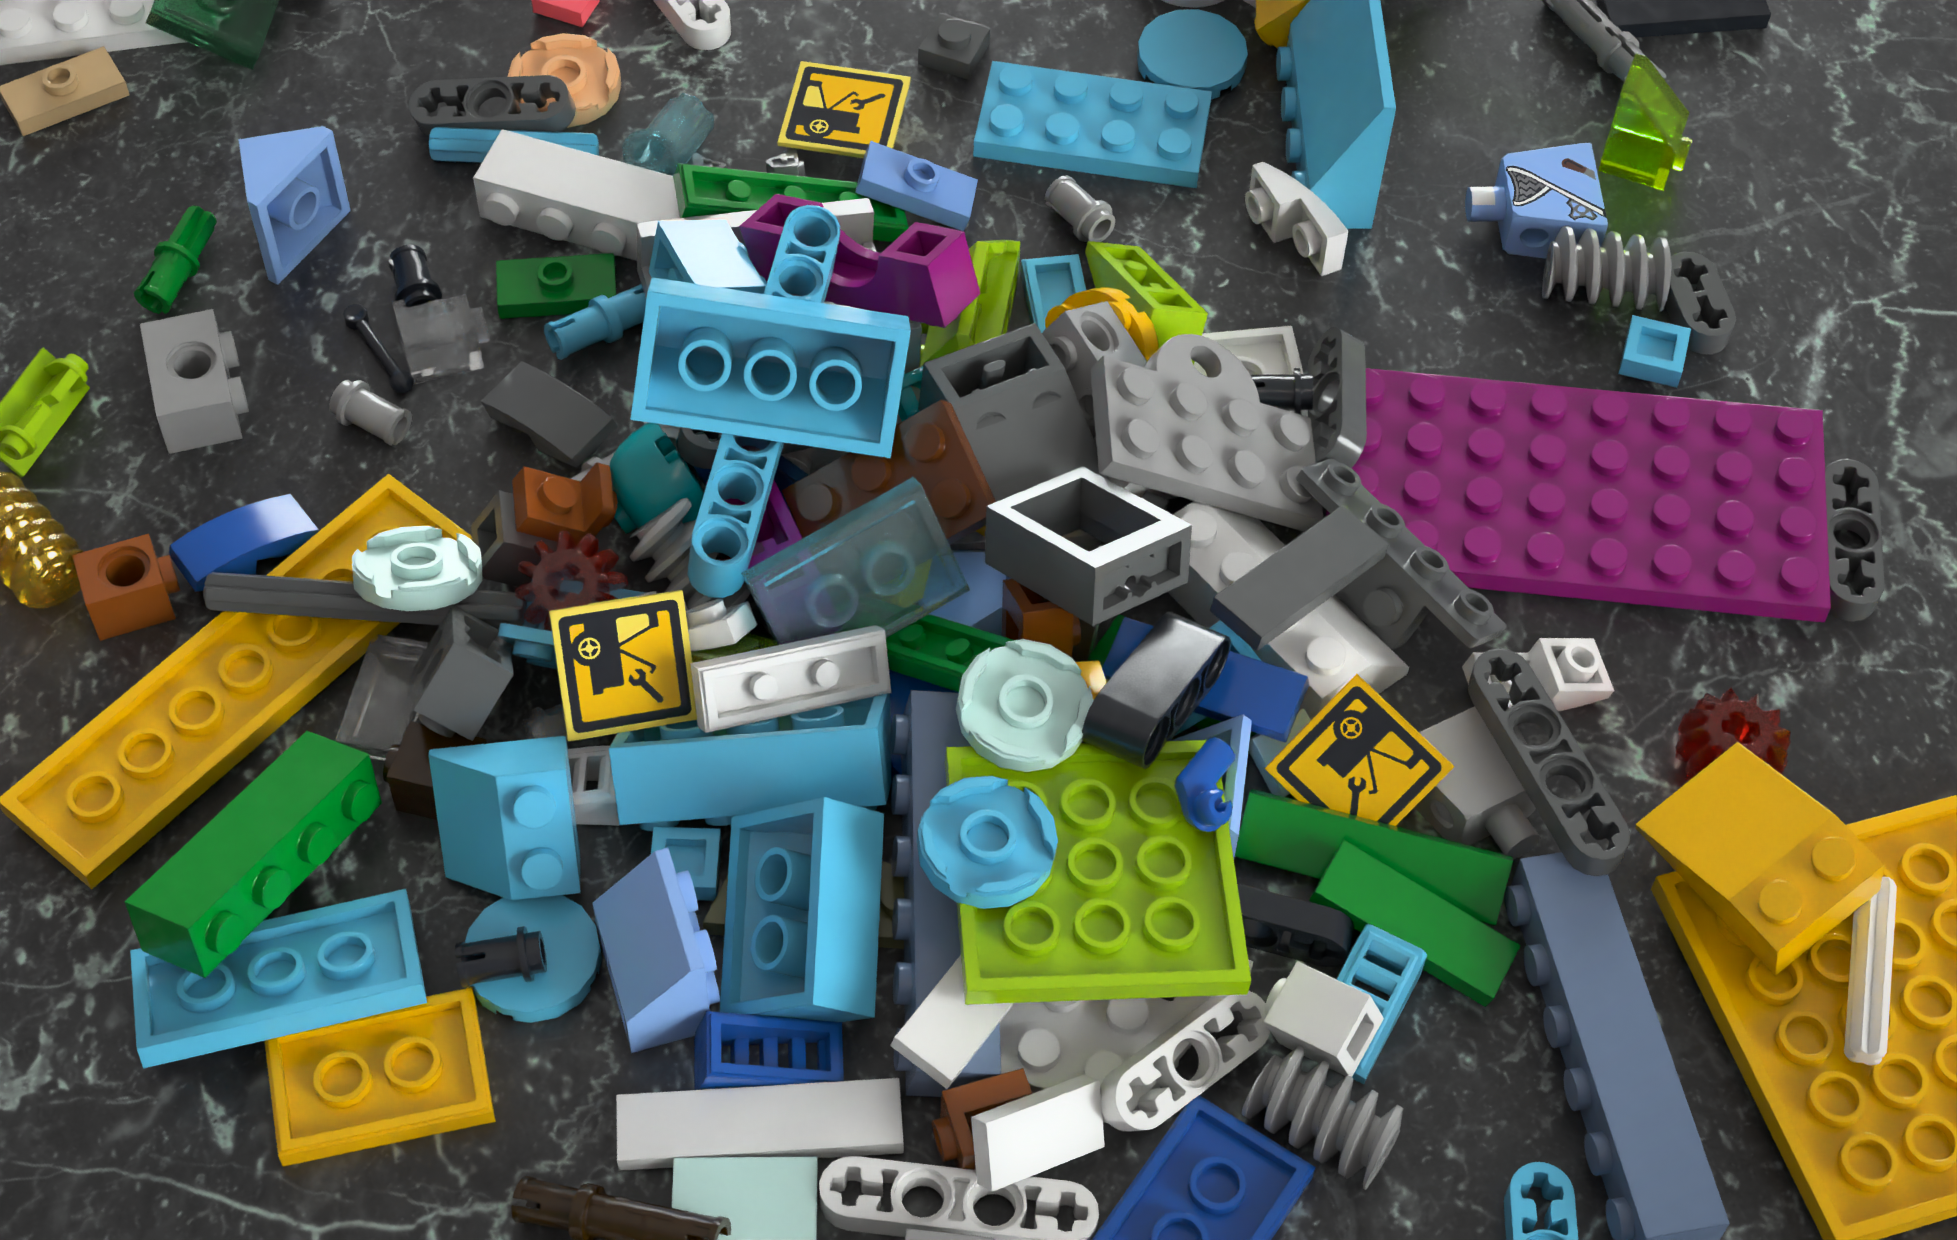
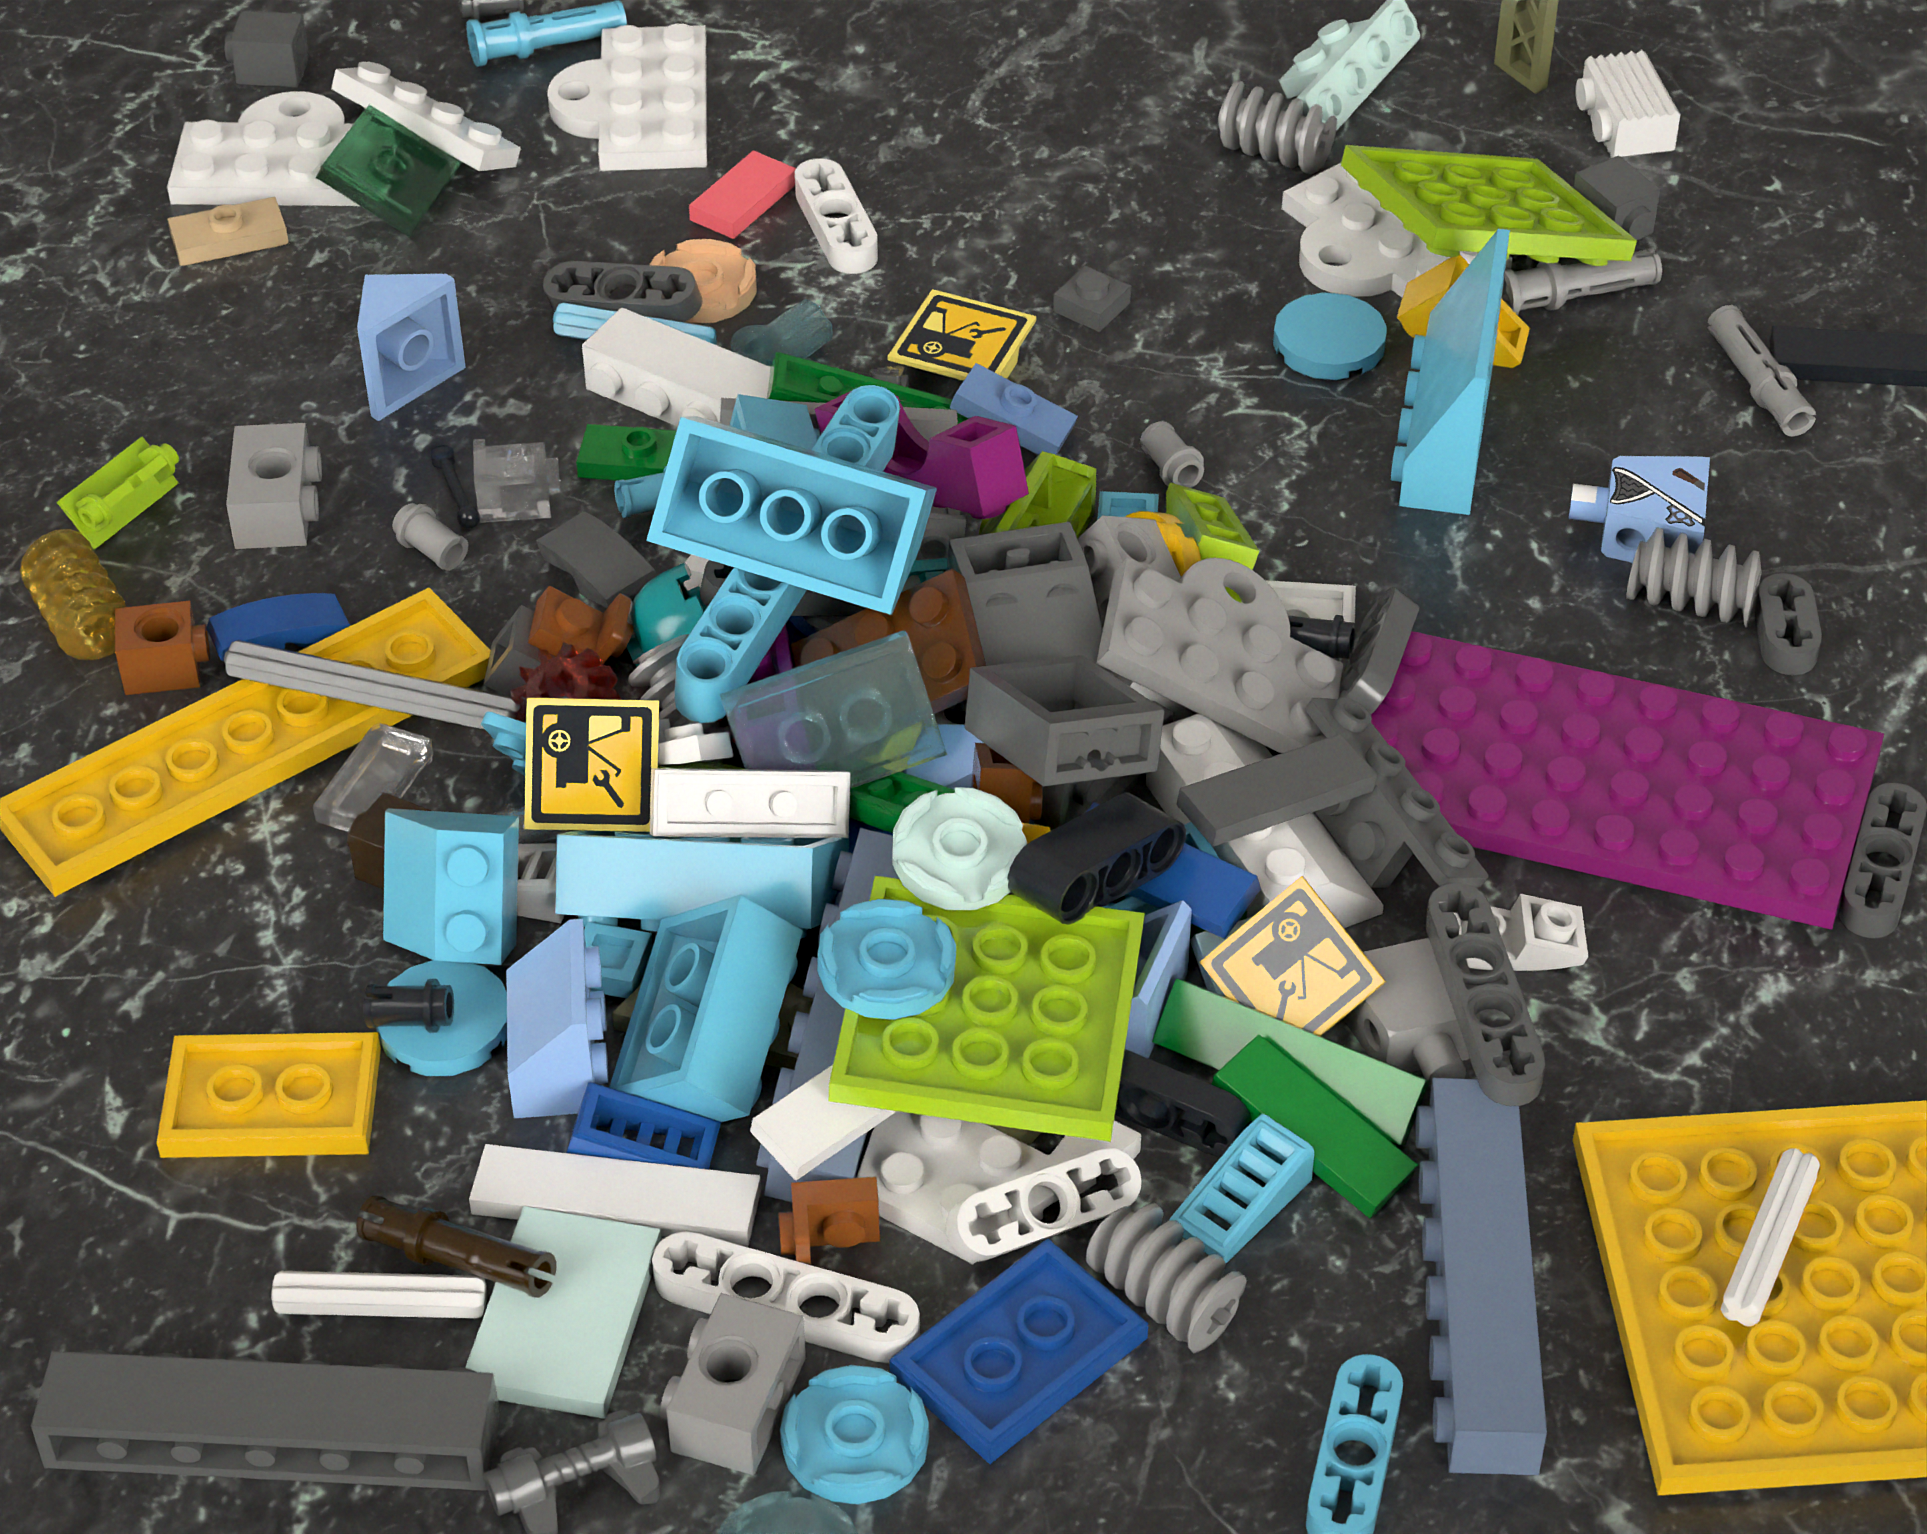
camera: 15 degrees right, 10 degrees down
green brick [124,731,382,978] -> none
medium azure plate [130,889,427,1068] -> none
green axle [134,205,217,314] -> none
light aqua tile [352,526,483,611] -> none
black pin [388,245,442,321] -> none
dark grey brick [413,605,513,741] -> none
white tile [971,1074,1105,1192] -> none
medium azure plate [973,61,1212,188] -> none
blue arm [1174,737,1235,832] -> none
white slope [1245,162,1348,276] -> none
white brick [1263,961,1384,1077] -> none
clear neon green slope [1598,53,1693,190] -> none
medium azure plate [1618,315,1691,388] -> none
yellow slope [1635,742,1885,976] -> none
clear red gear [1675,687,1791,780] -> none

